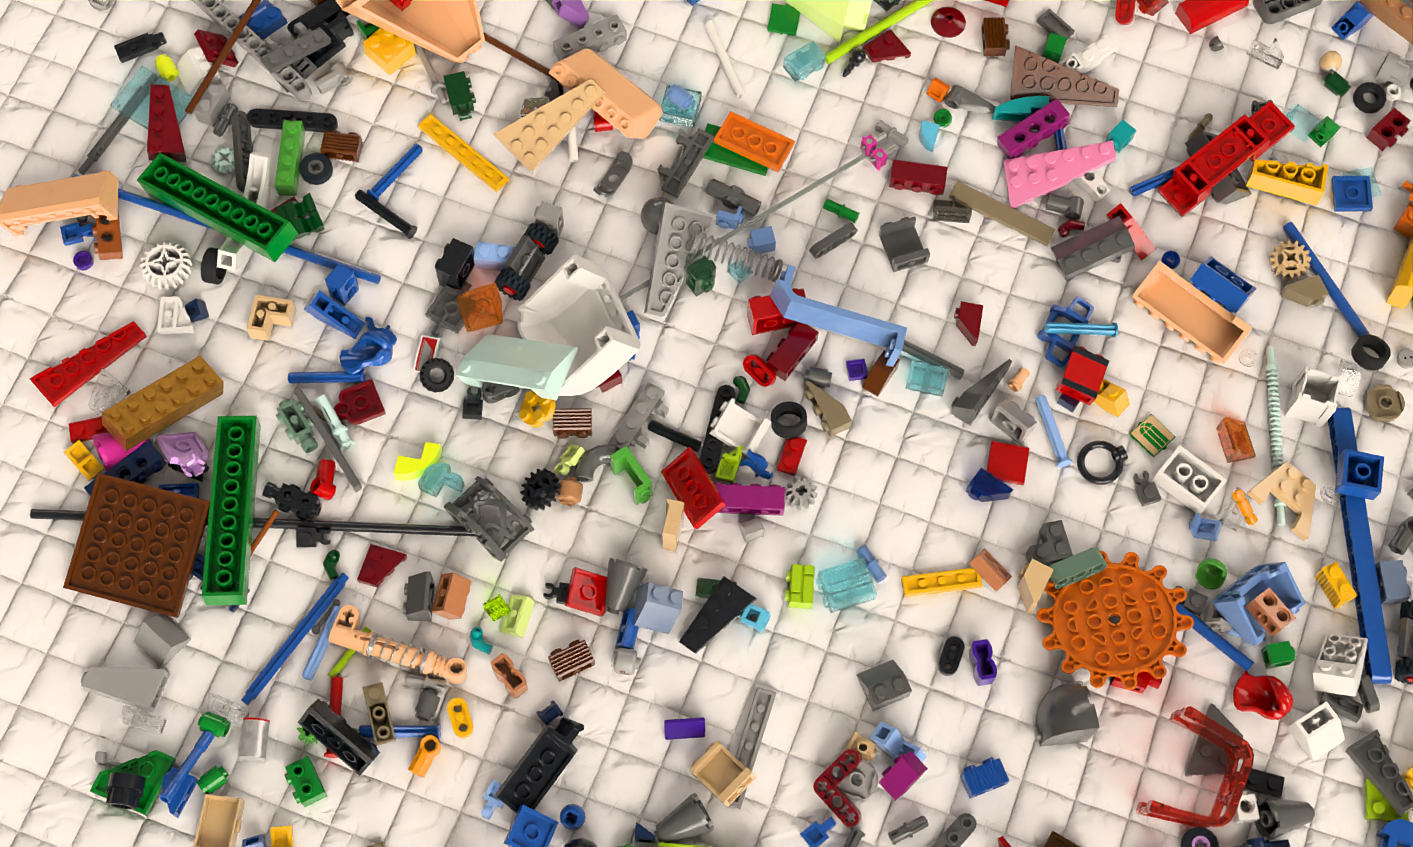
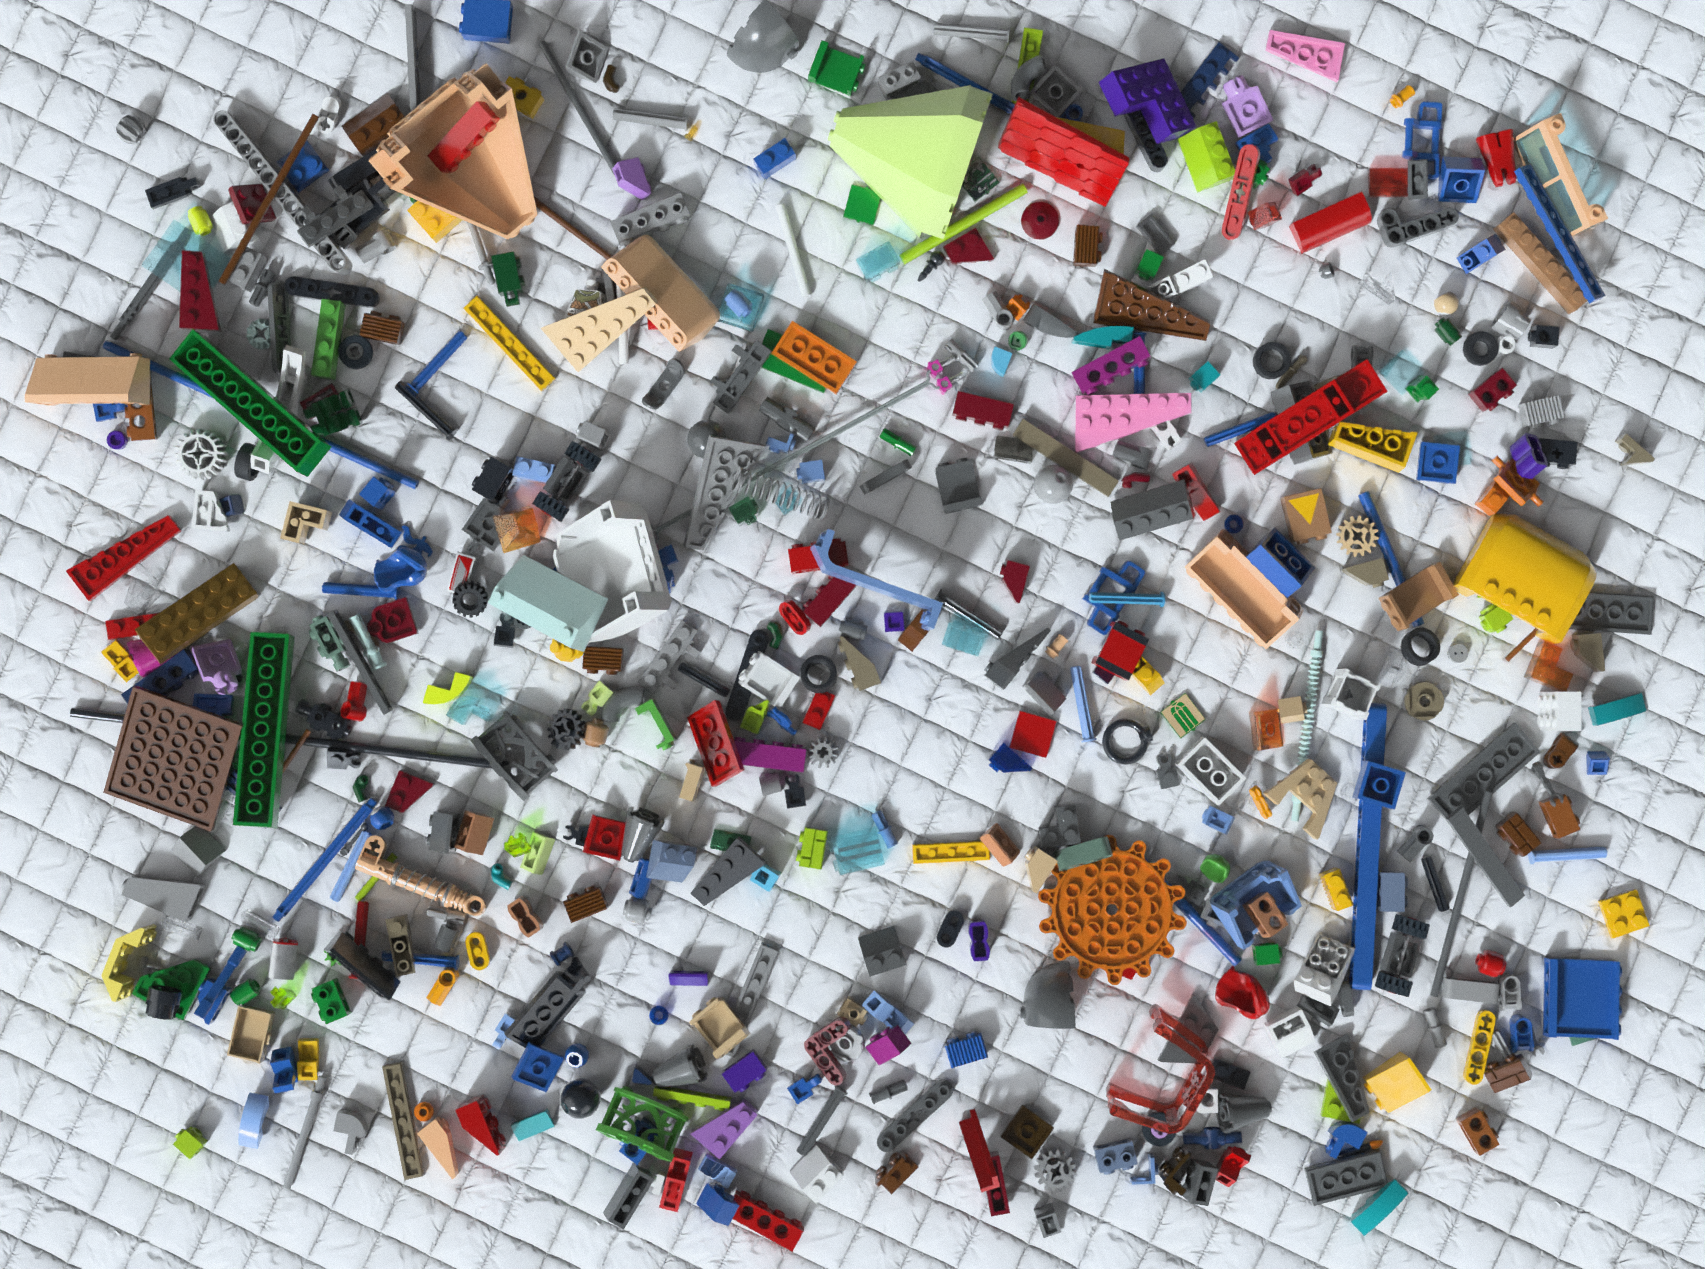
camera: 10 degrees right, 20 degrees up
none -> light yellow slope [101,924,157,1002]
none -> clear neon green tile [270,986,297,1010]
none -> blue piece [370,806,395,830]
none -> clear blue plate [649,1005,669,1025]
none -> dark purple brick [722,1049,767,1093]
none -> black plate [784,774,806,809]
none -> light grey piece [982,291,1013,330]
none -> light grey piece [1033,465,1073,504]
none -> black tyre [1253,342,1291,380]
none -> tan brick [1278,696,1307,724]
none -> medium nougat brick [1280,488,1332,545]
none -> medium nougat panel [1379,562,1459,631]

